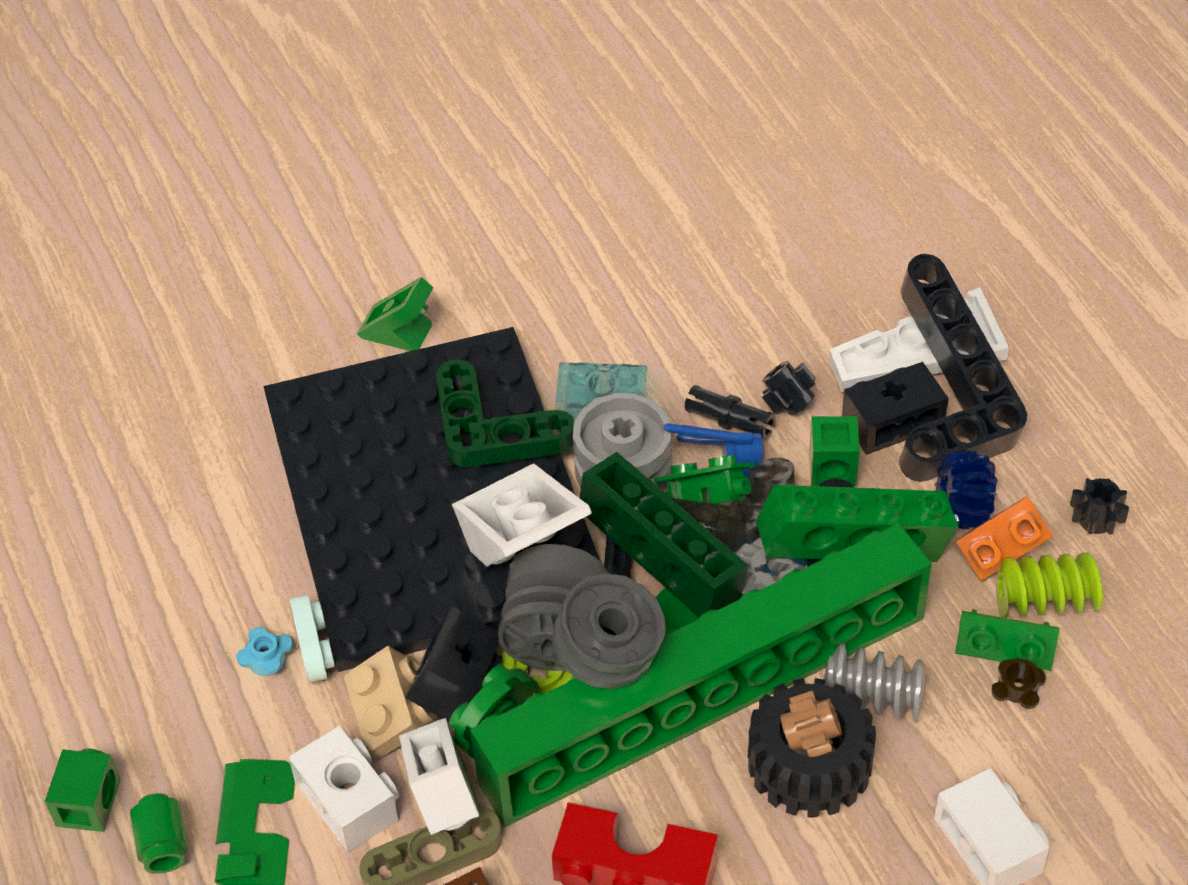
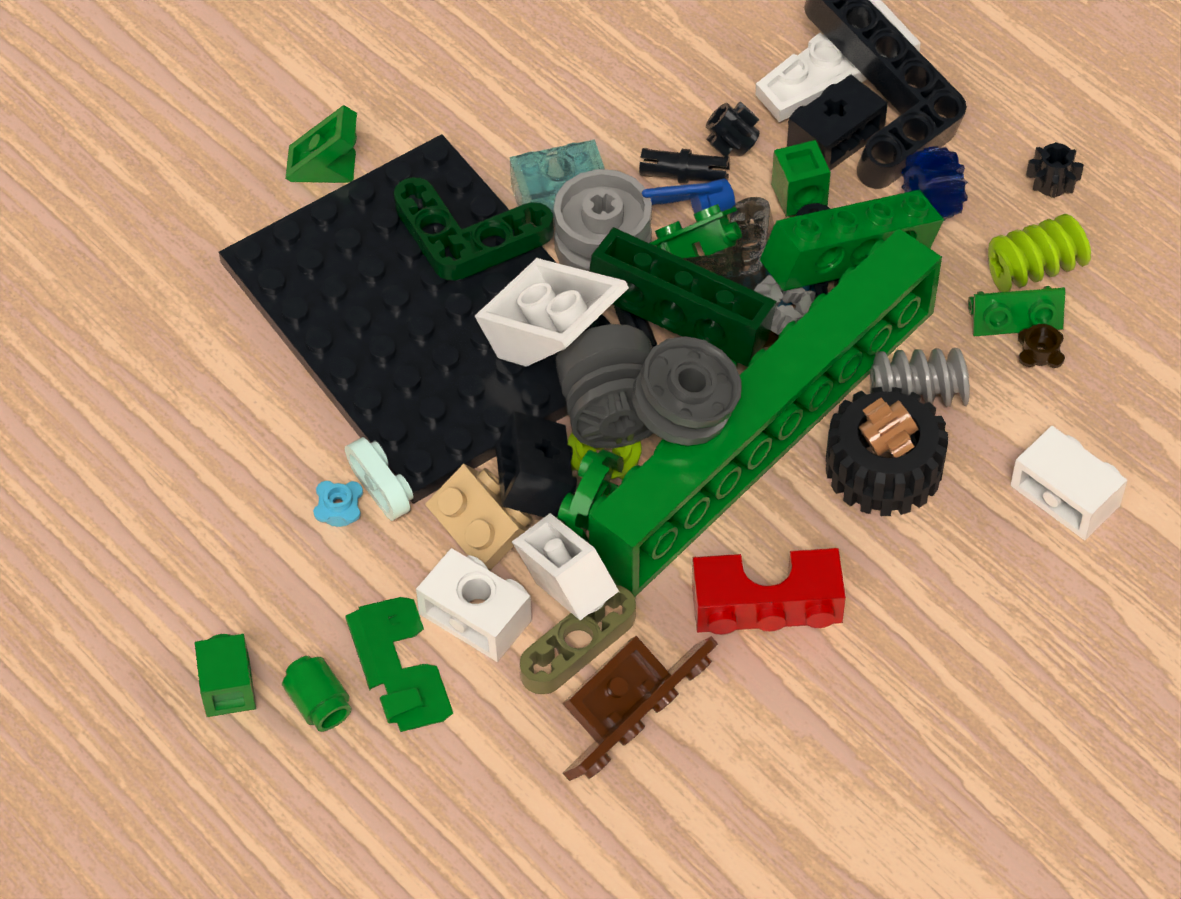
camera: 20 degrees left, 5 degrees up
orange hips [955,496,1053,581] -> none

